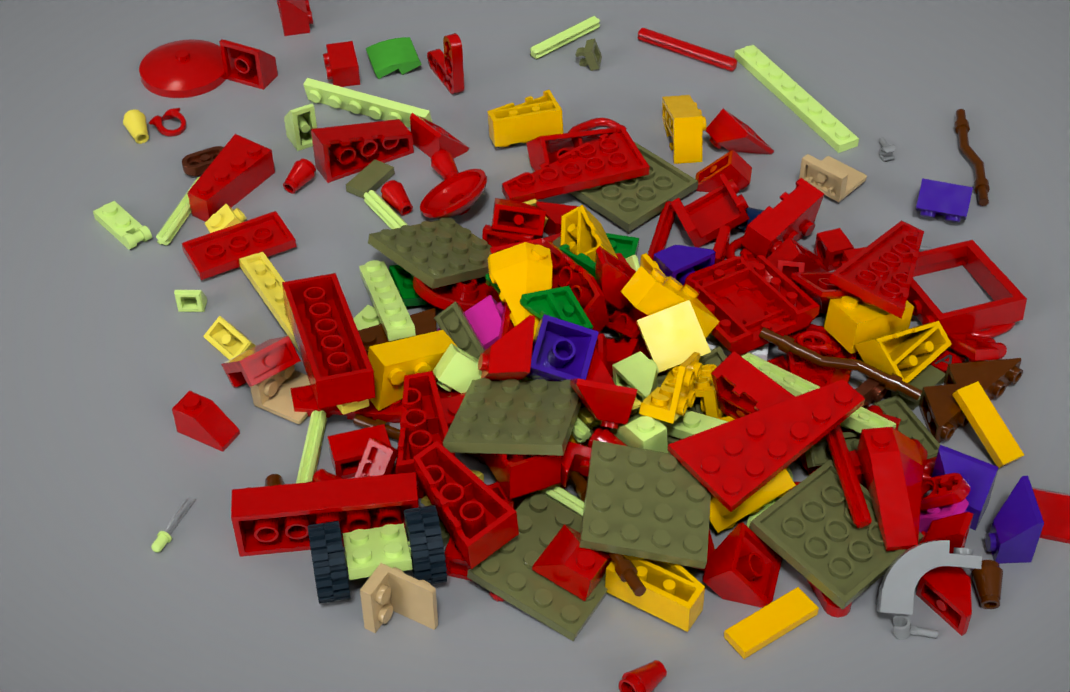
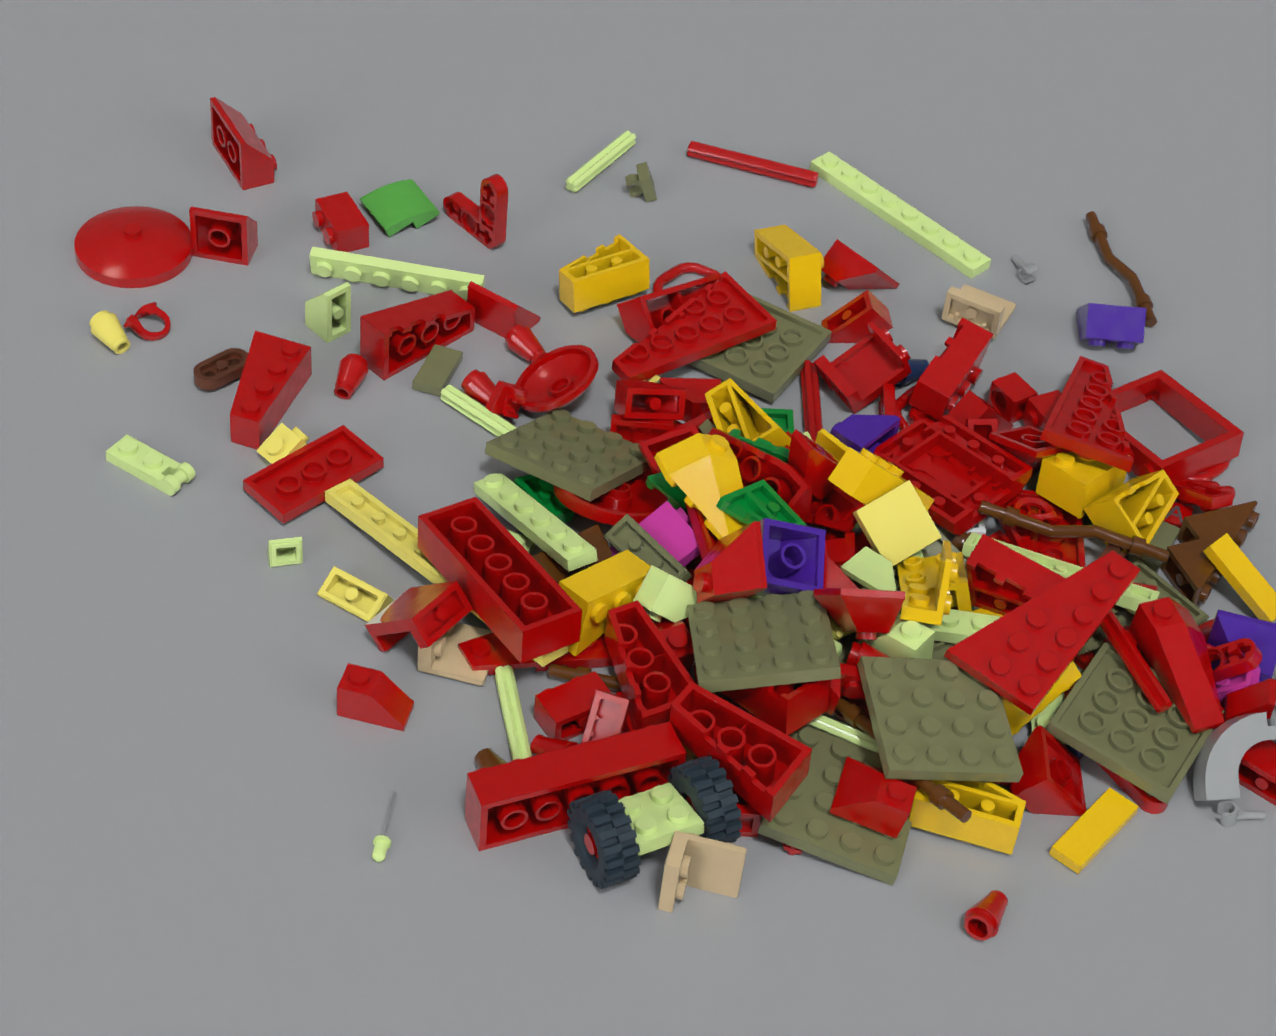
camera: 20 degrees left, 0 degrees up
yellowish green axle [156,177,200,246] -> none
none -> red tile [485,380,528,419]

